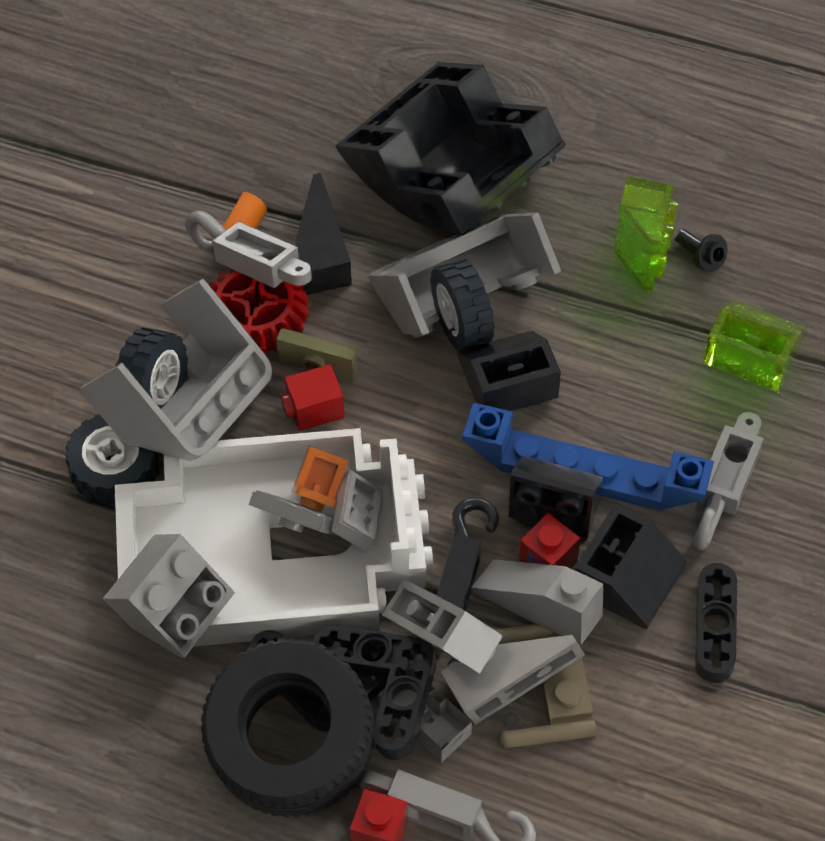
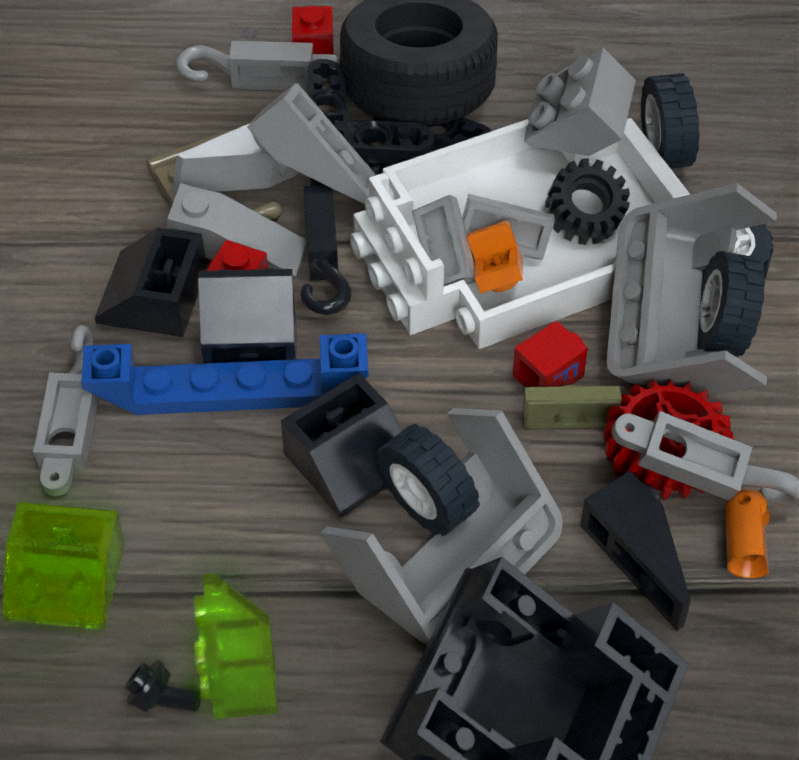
camera: 160 degrees right, 5 degrees down
black beam [695,563,737,683] -> none
none -> black tyre [545,158,630,245]
none -> black wheel [640,73,700,169]

